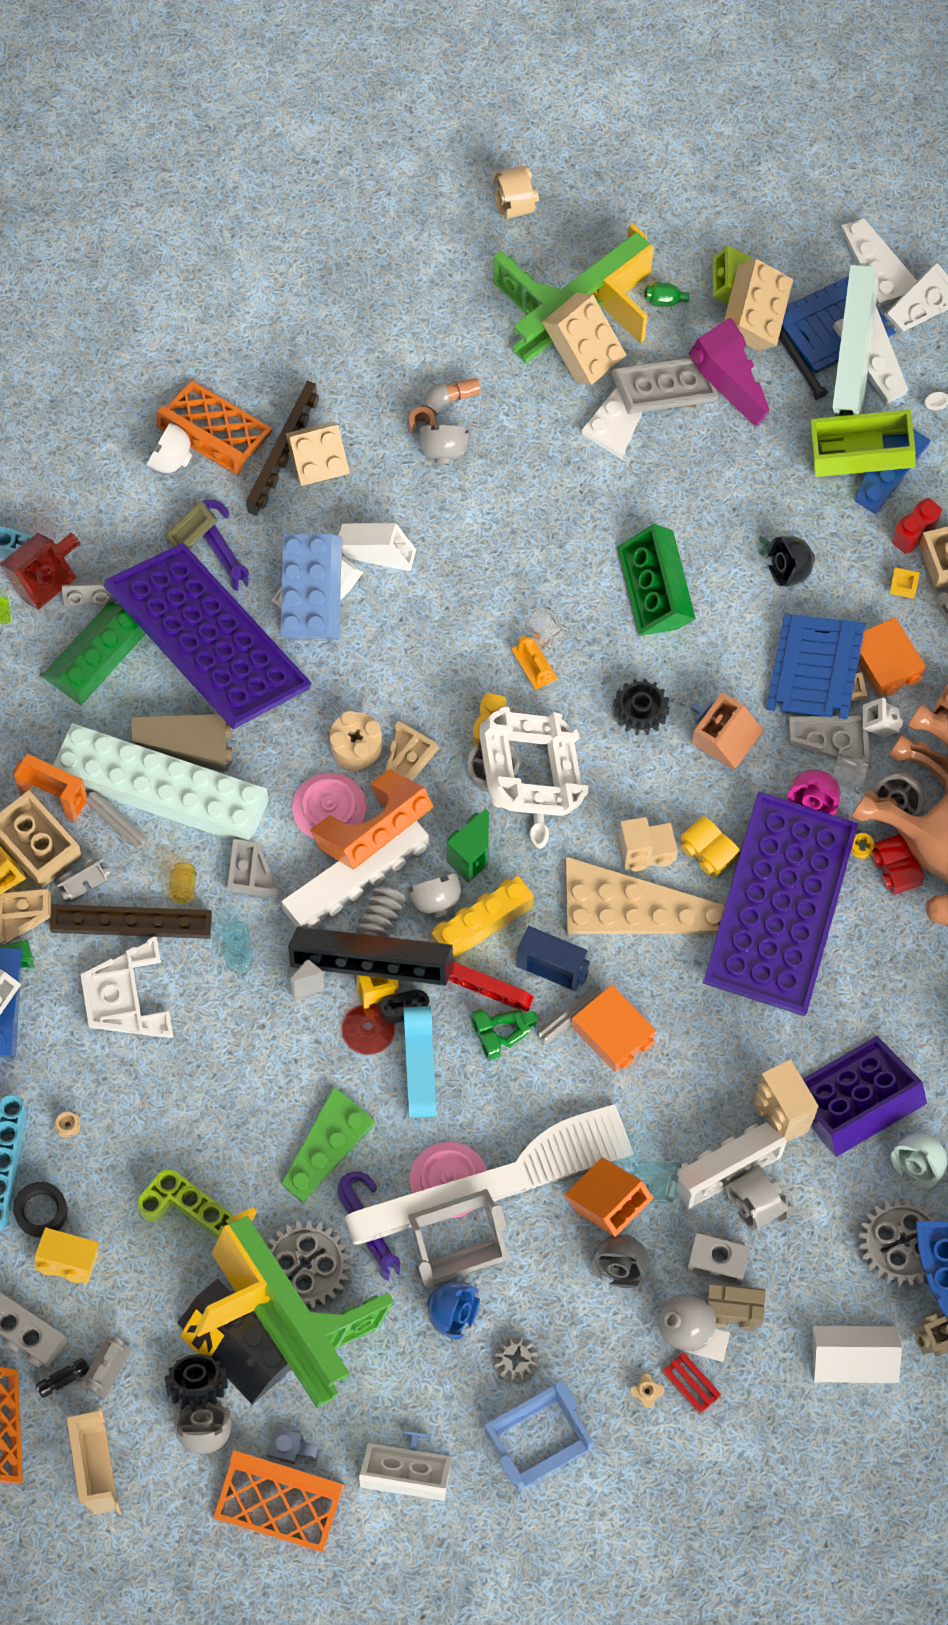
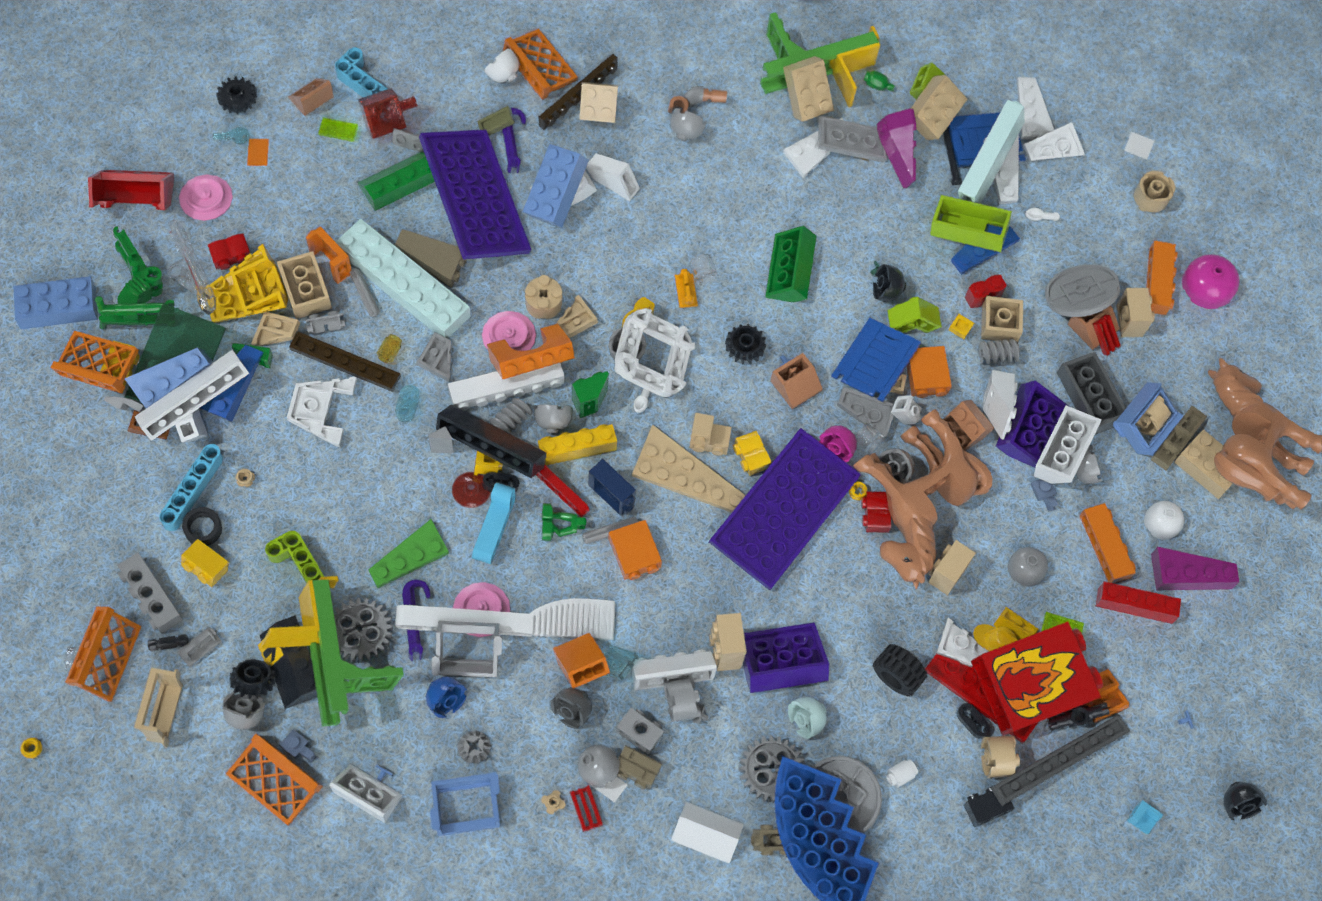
camera: 15 degrees right, 0 degrees up
none -> lime brick [887,297,942,333]

